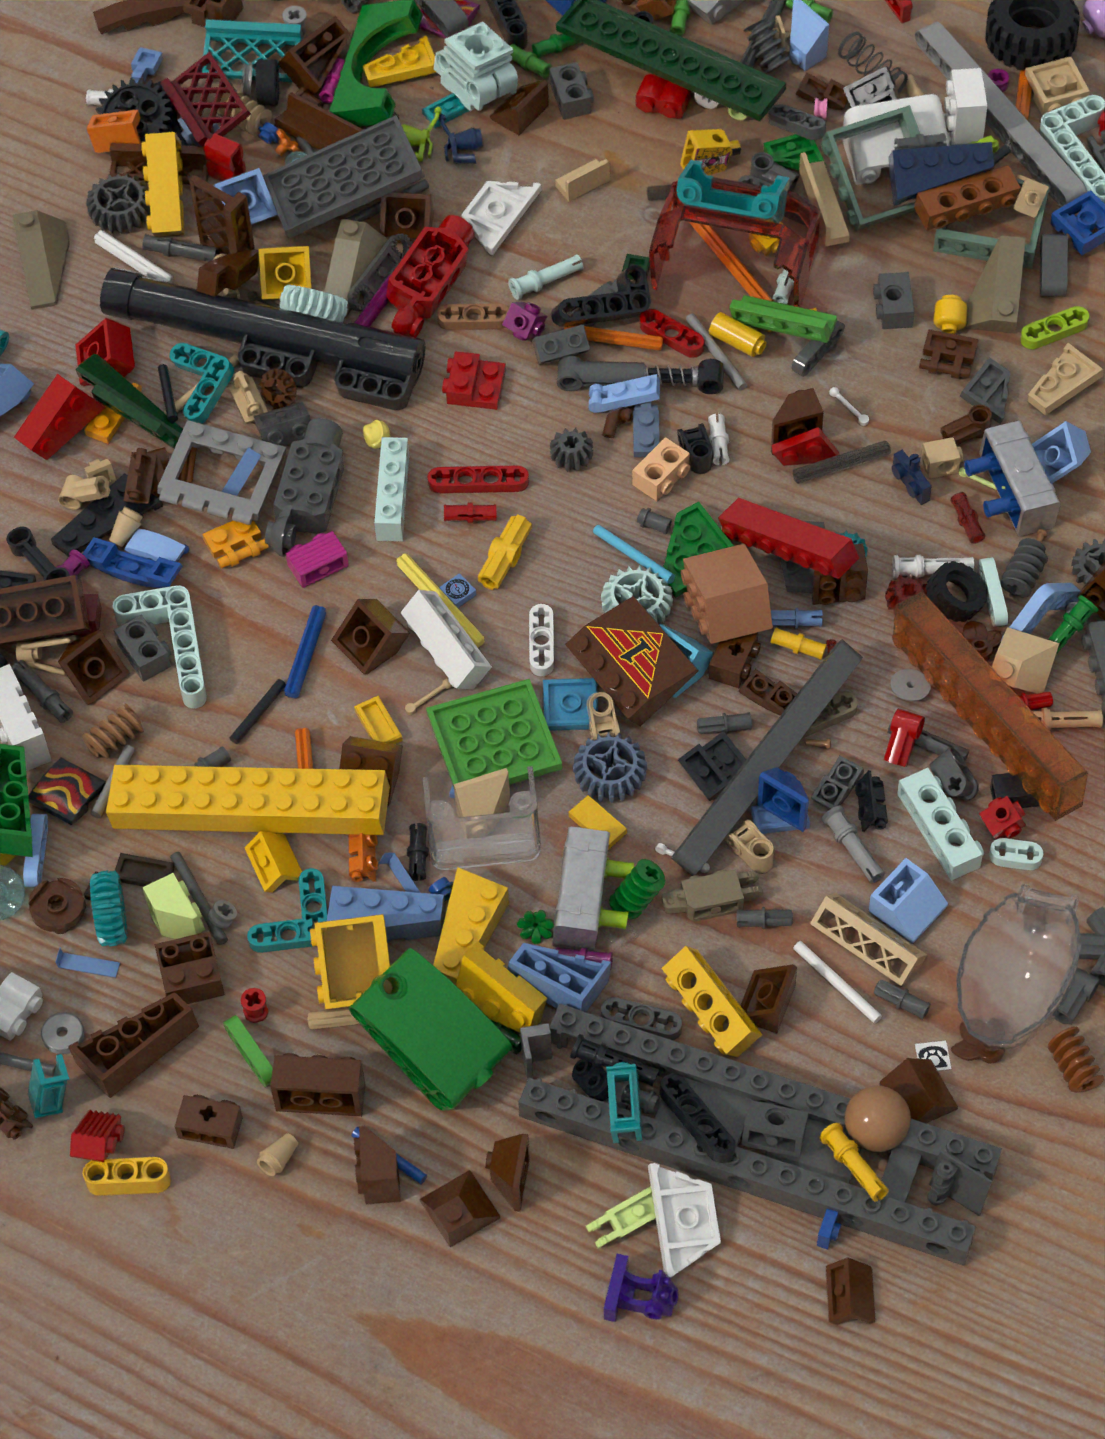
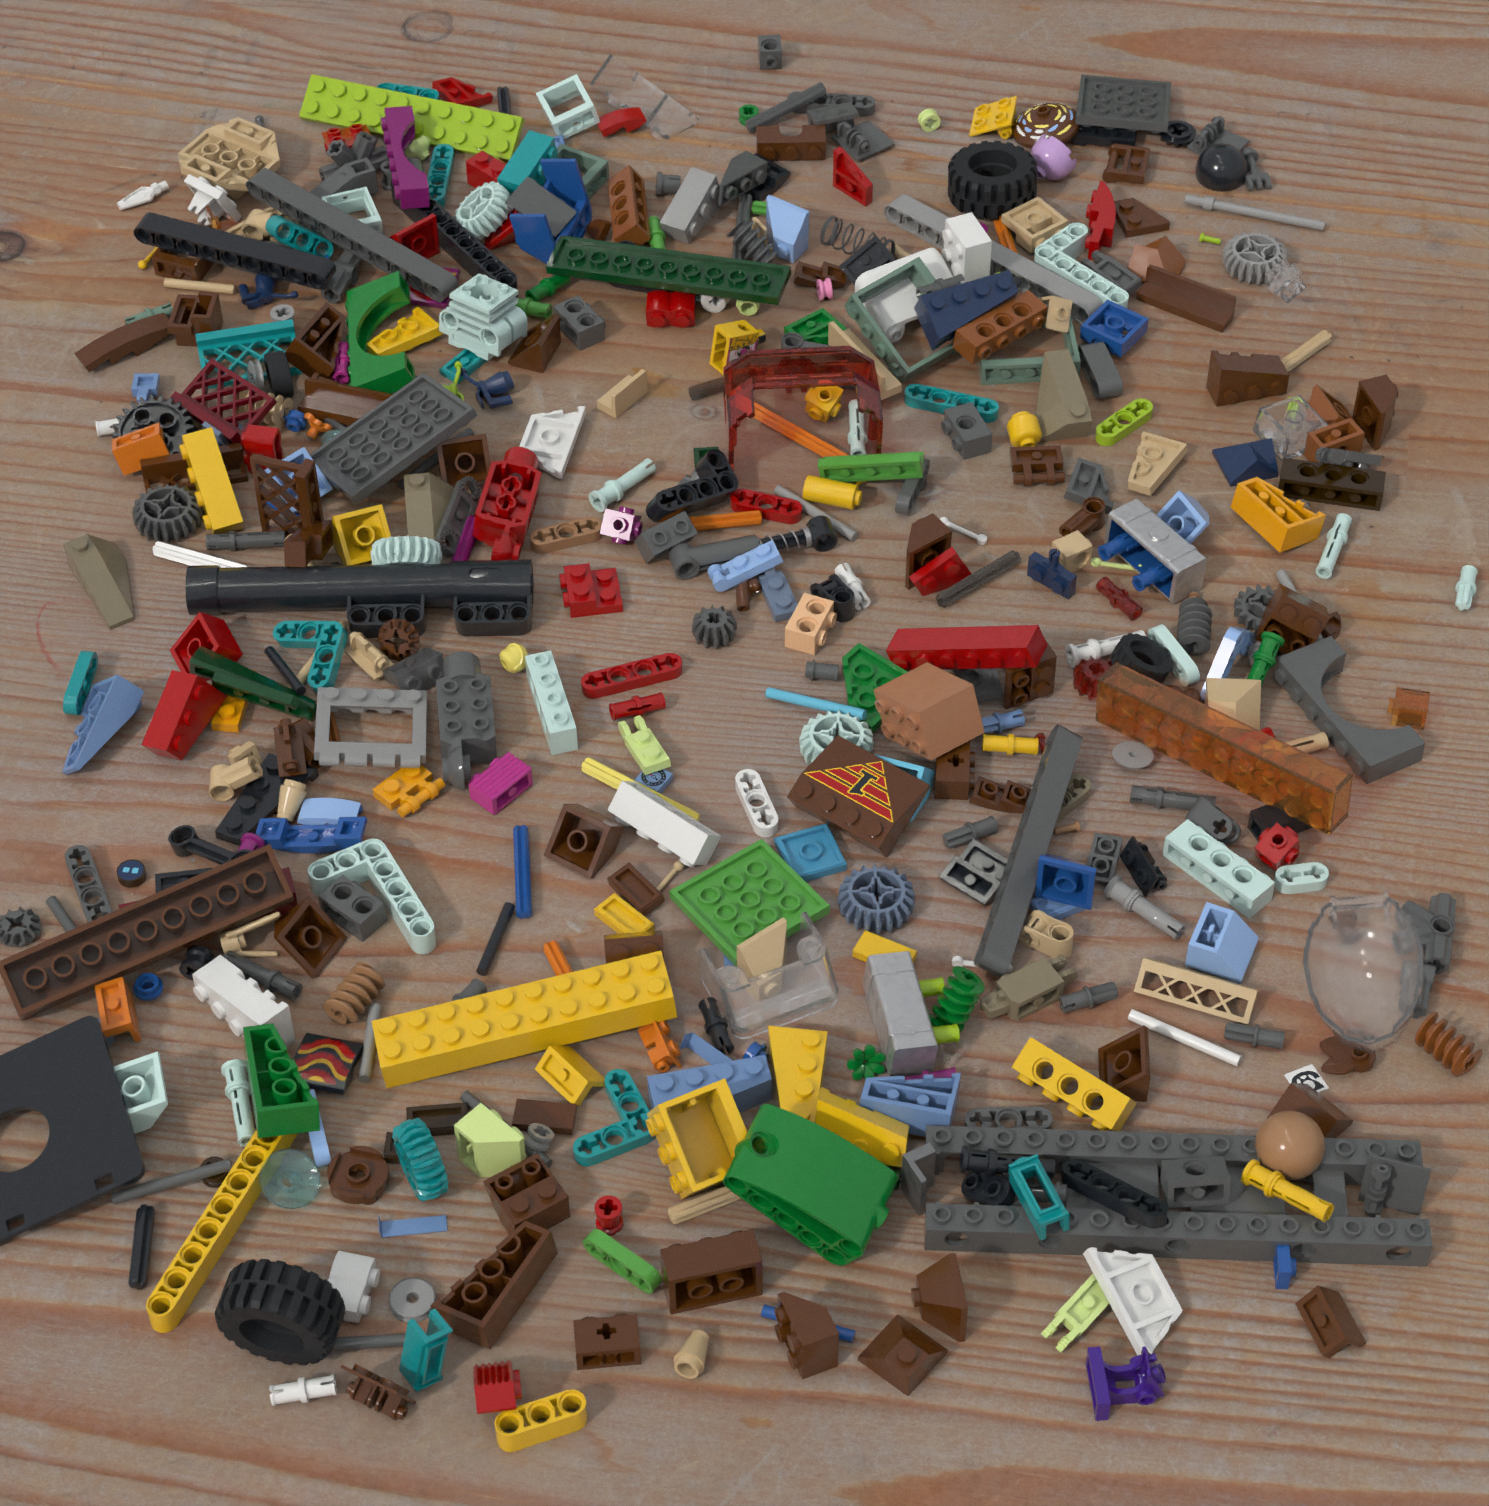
camera: 20 degrees left, 10 degrees down
medium blue piece [222,447,261,496] -> none
yellow piece [478,514,532,590] -> none
tan piece [587,692,620,741] -> none
teal windscreen [677,160,790,227] -> none
dark grey beam [768,104,826,140] -> none
red piece [883,708,925,767] -> none
none -> reddish brown tile [512,1099,577,1135]
none -> reddish brown tile [607,862,665,916]
none -> yellowish green hinge [618,715,671,775]
none -> teal beam [904,384,999,423]

